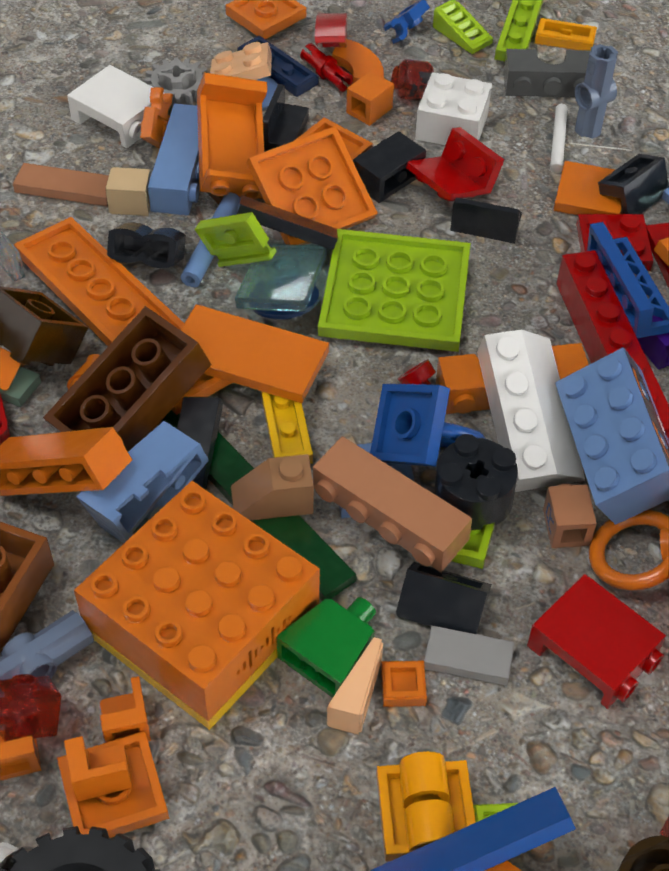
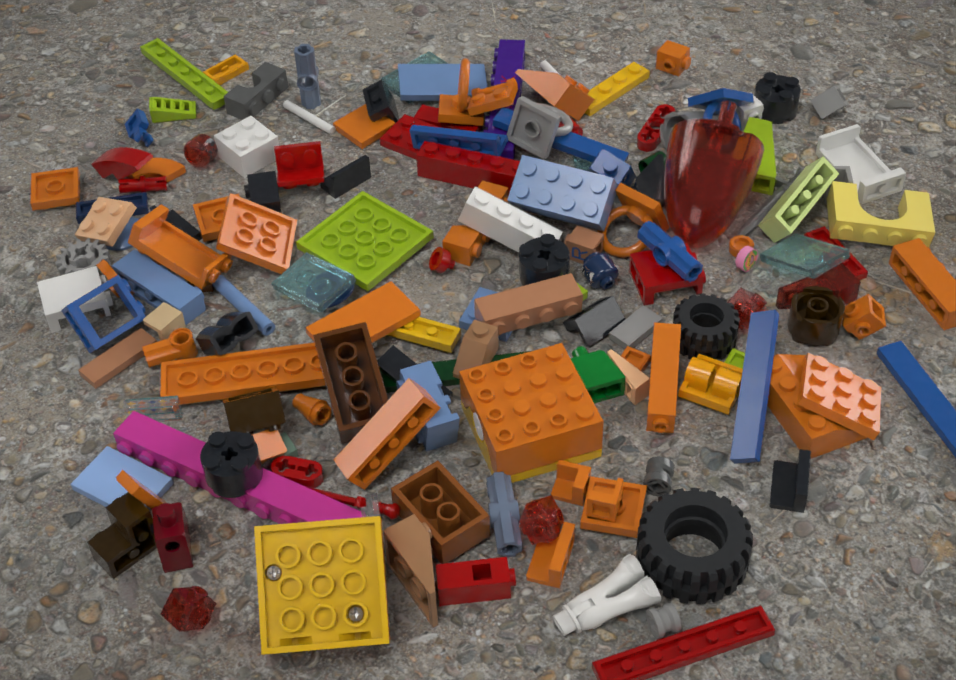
camera: 55 degrees left, 5 degrees down
lime plate [194,212,277,267] -> none
black tile [237,195,338,250] -> none
orange brick [346,71,394,126] -> none
blue tile [370,384,486,467] -> none
none -> blue window [61,274,146,353]
none -> orange piece [142,328,198,367]
none -> dark blue head [582,252,619,290]
none -> blue piece [637,221,703,282]
none -> dark grey wheel [643,456,675,496]
none -> orange slope [646,322,681,433]
none -> black tyre [673,293,740,360]
none -> clear red brick [727,287,768,330]

